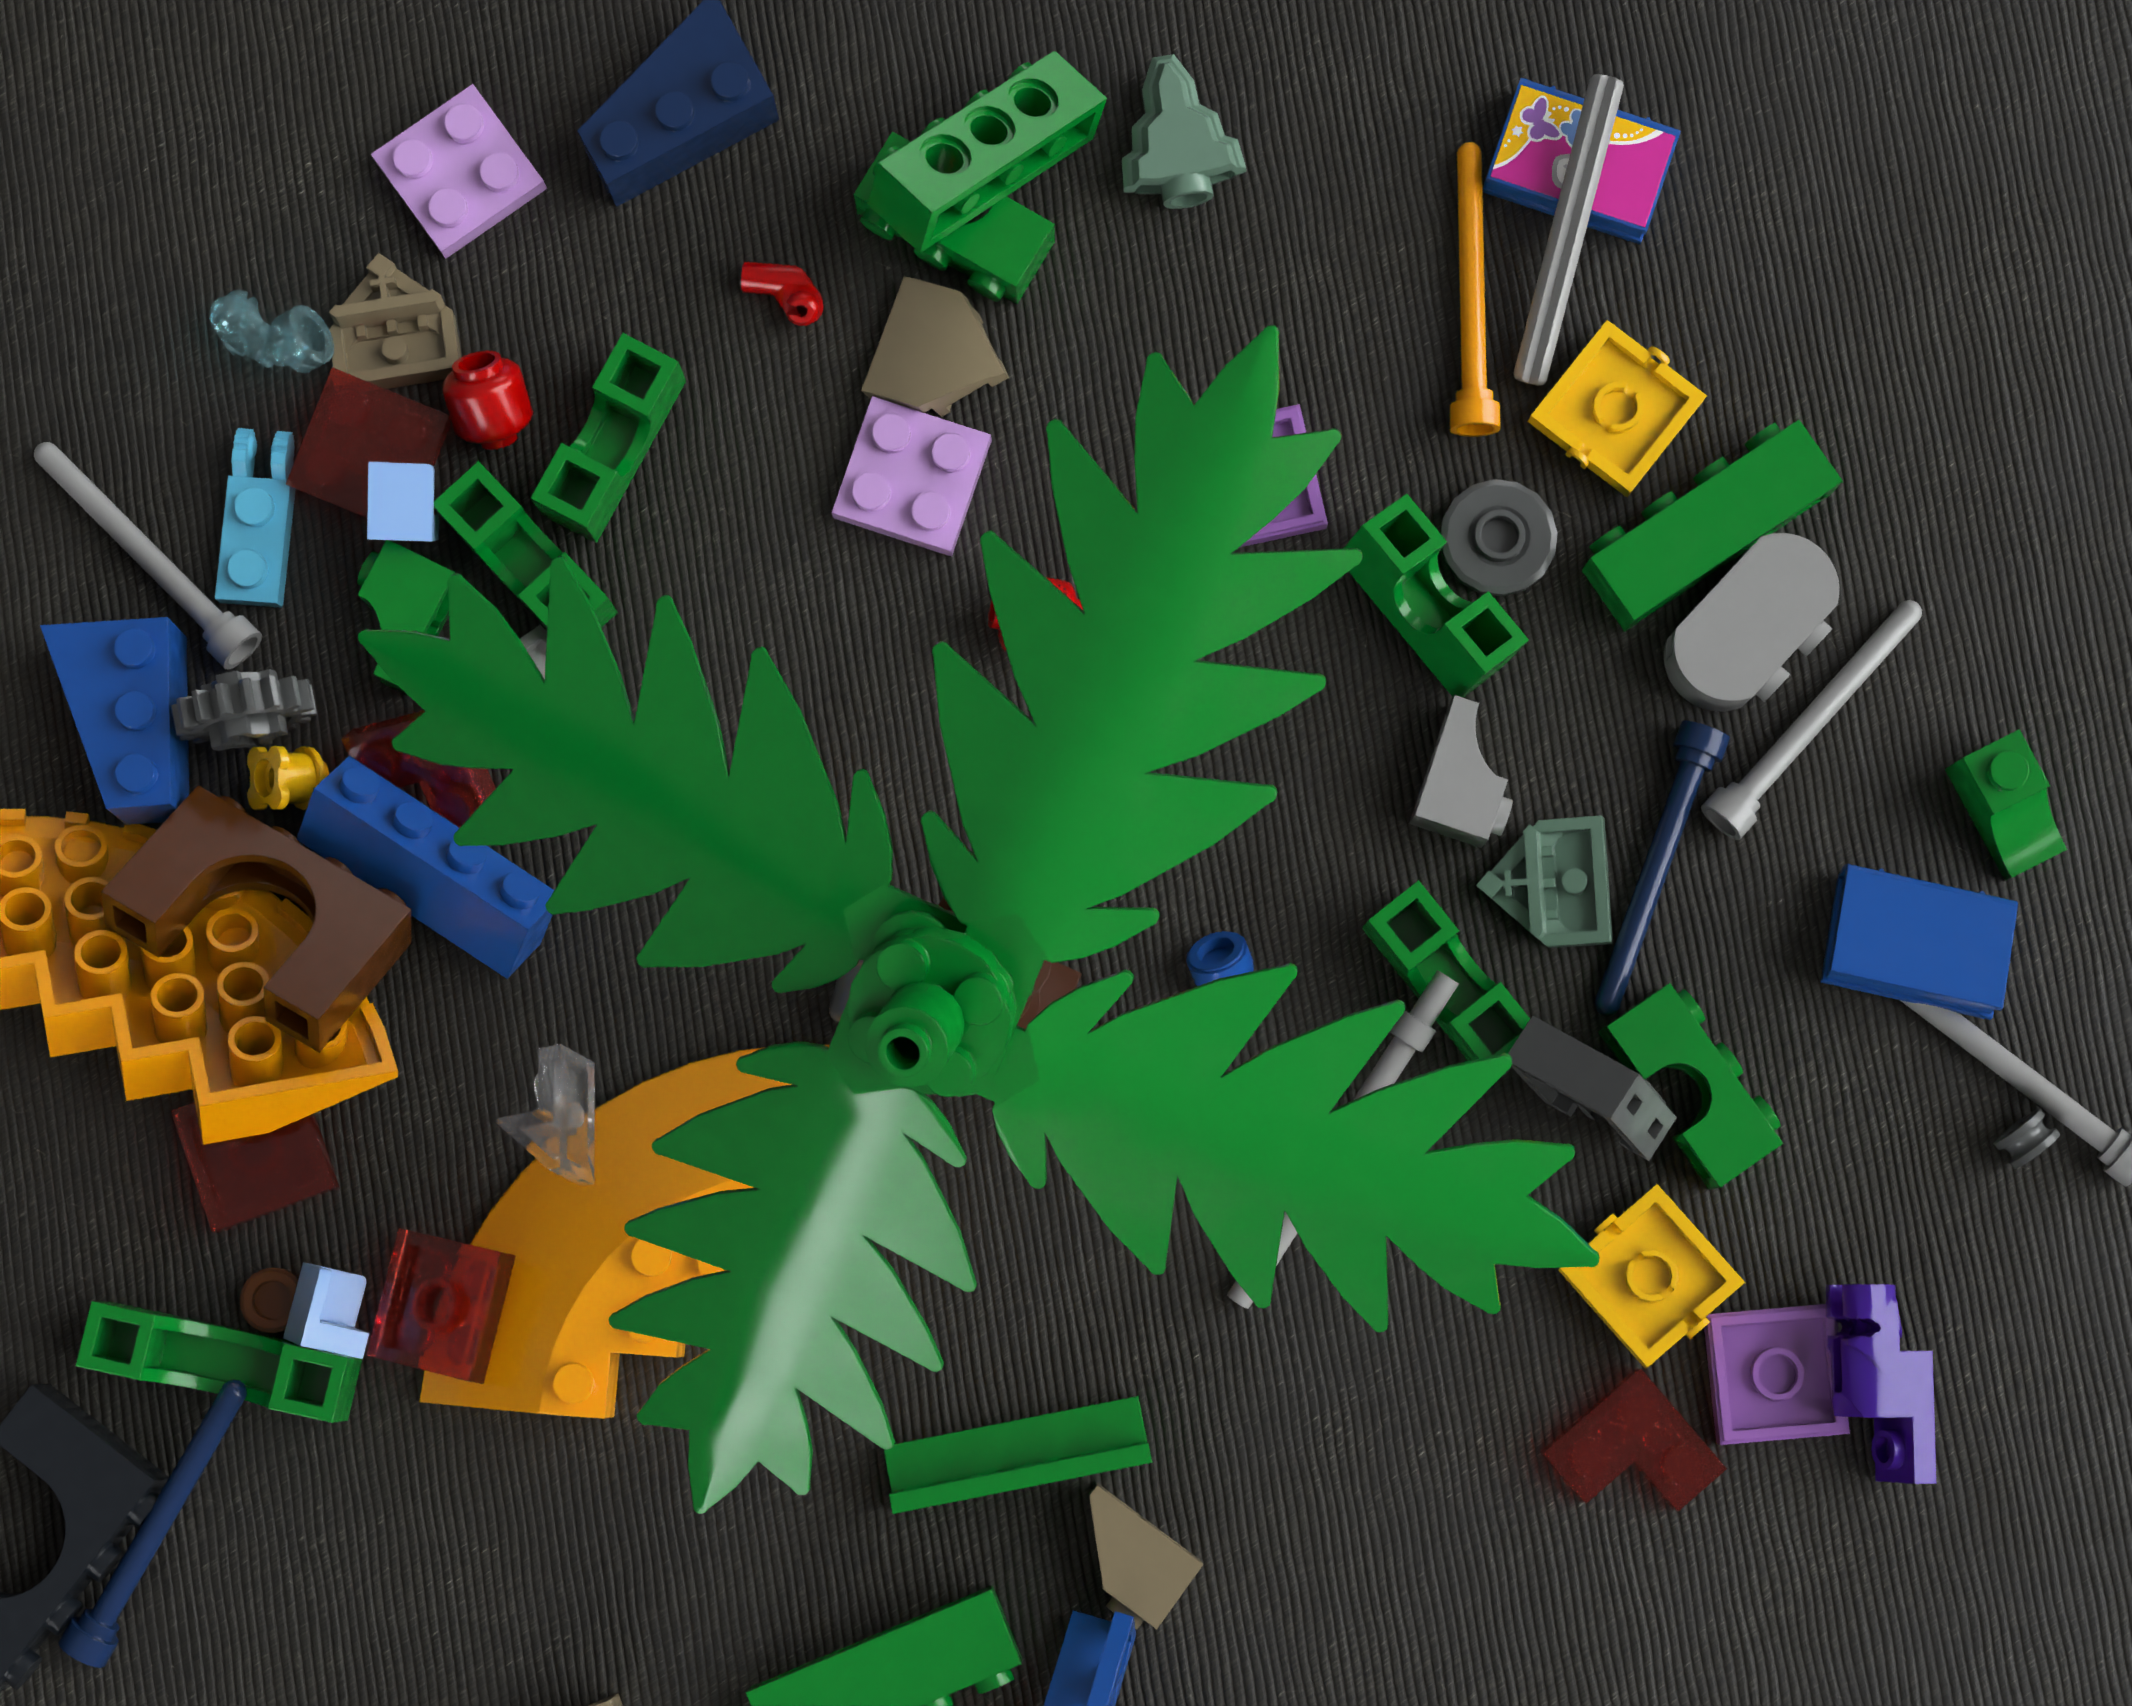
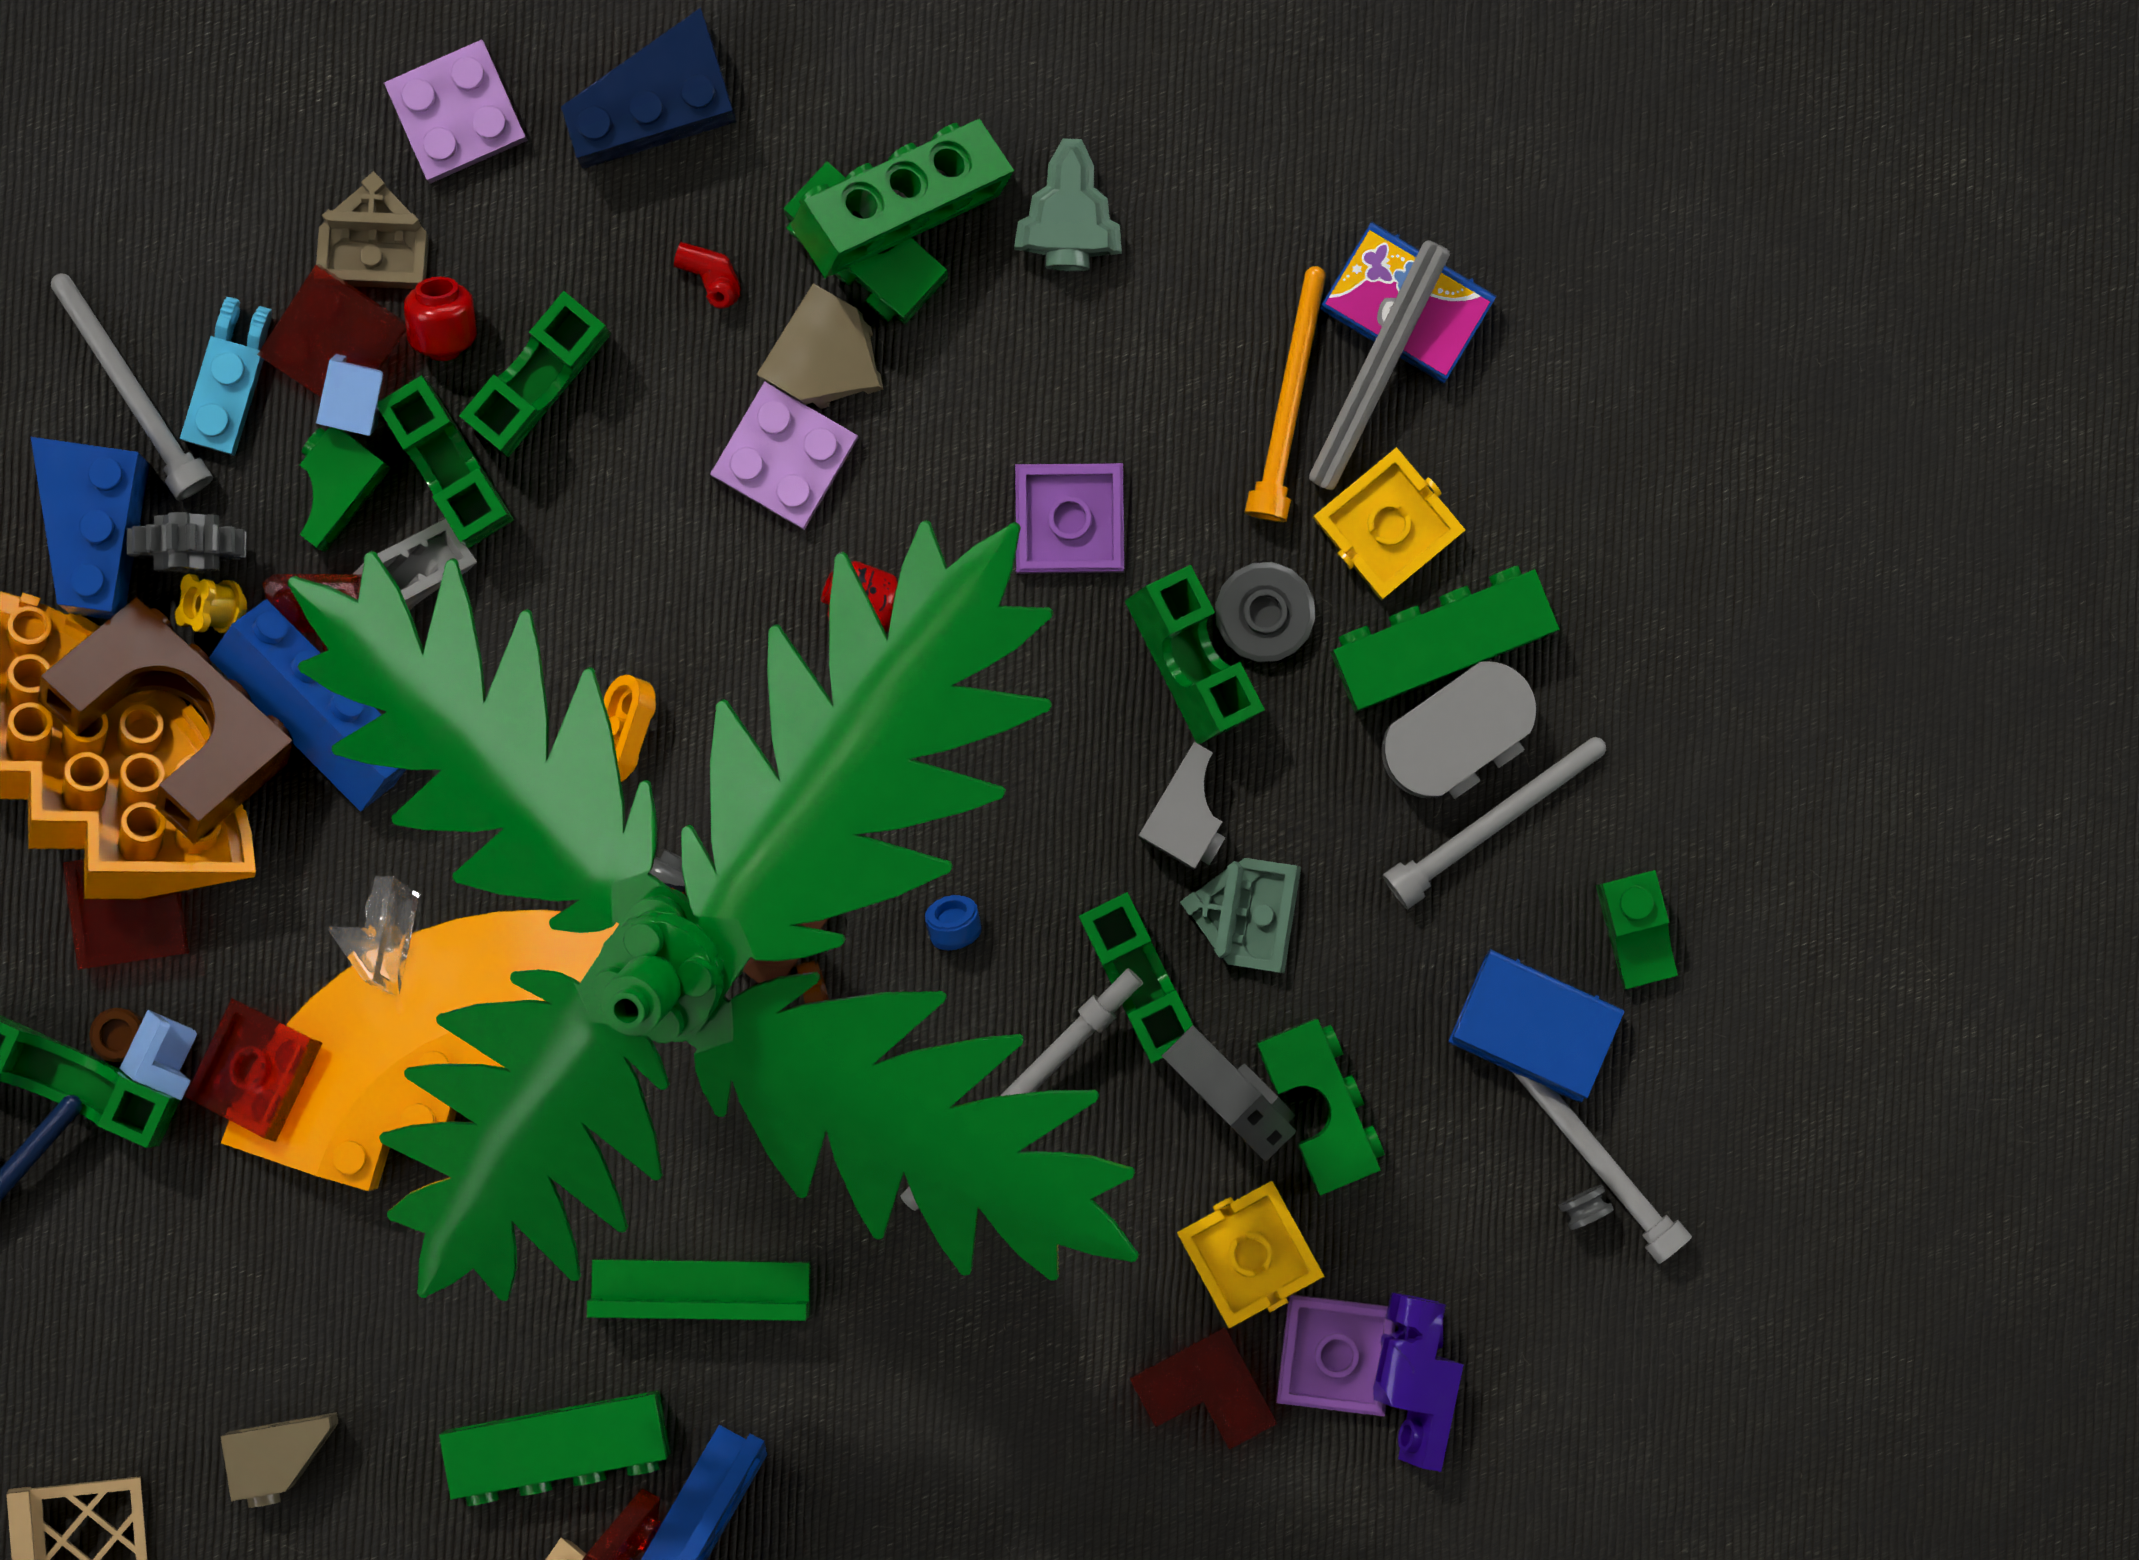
camera: 10 degrees right, 5 degrees up
clear light blue arm [209,290,334,373] -> none
dark tan slope [1089,1482,1203,1630] -> none
dark blue piece [1594,720,1730,1016] -> none

